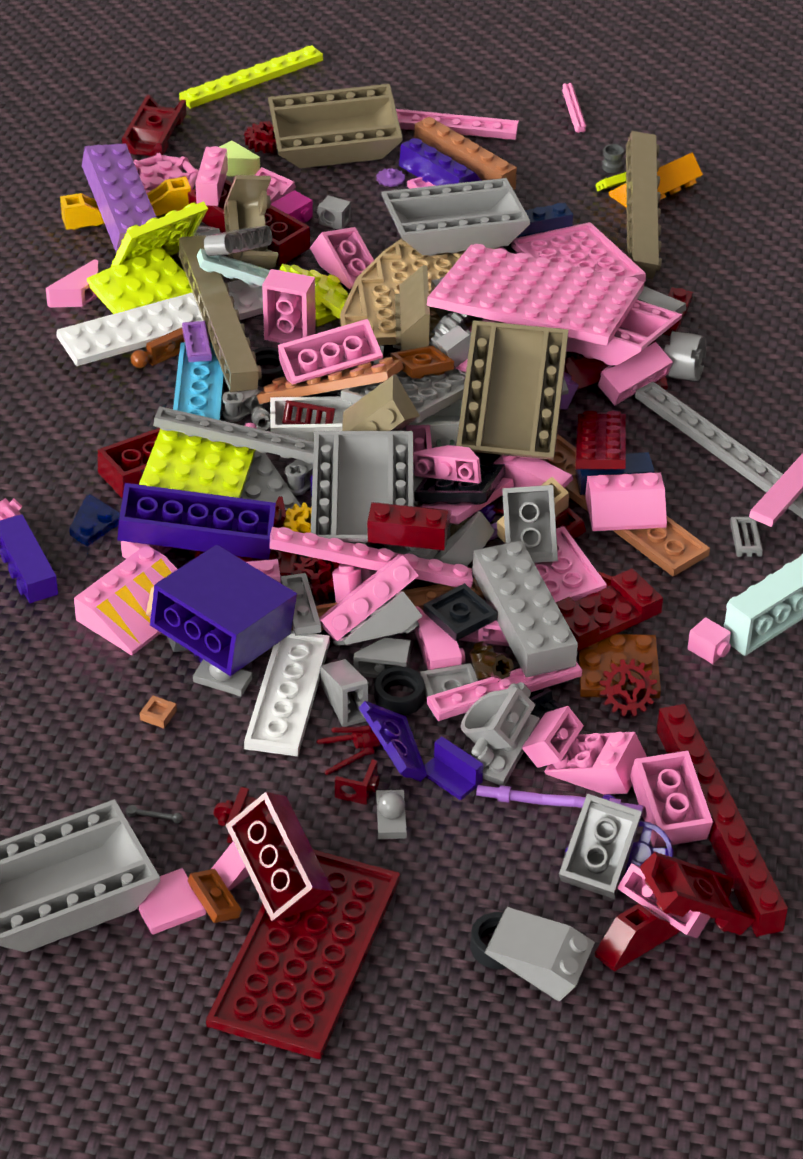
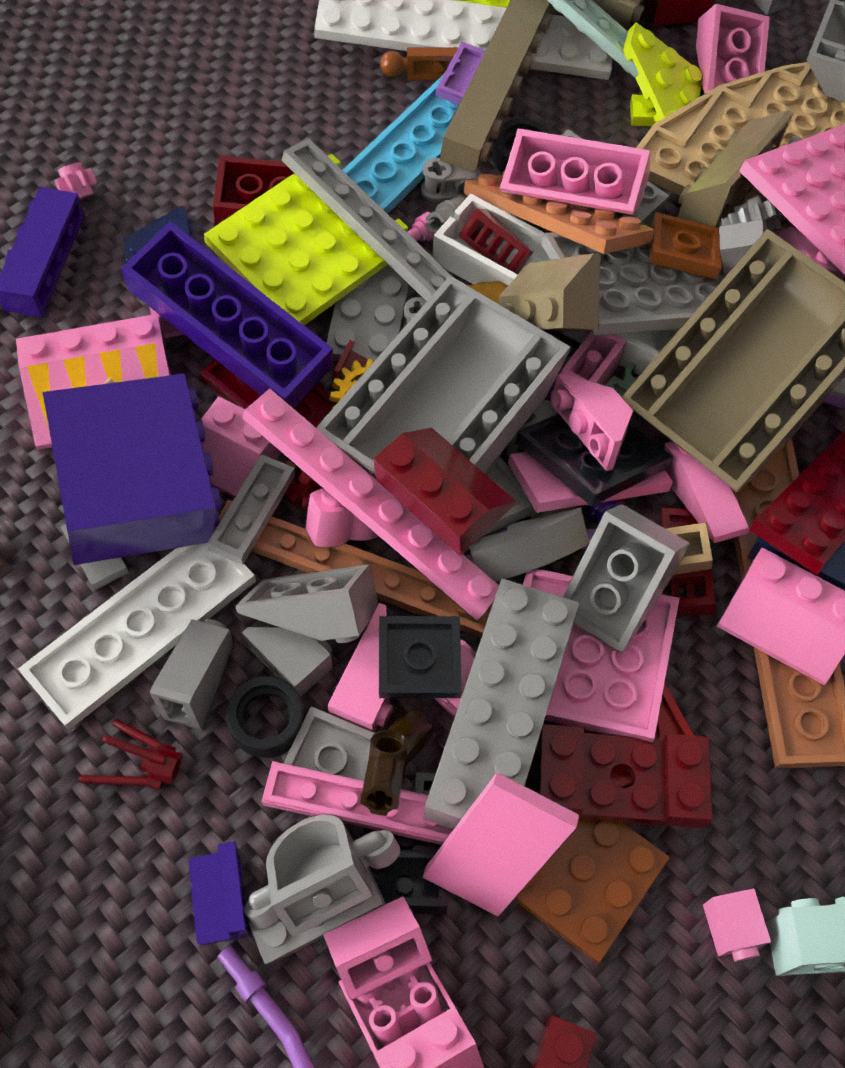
camera: 35 degrees right, 20 degrees up
bright pink brick [262,269,316,343] -> none
bright pink brick [319,555,419,641] -> none
dark red bracket [335,759,380,805] -> none
dark purple wing [359,701,428,782] -> none
light grey tile [376,790,407,839] -> none
dark red gear [599,659,657,717] -> none
none -> bright pink tile [422,773,579,916]

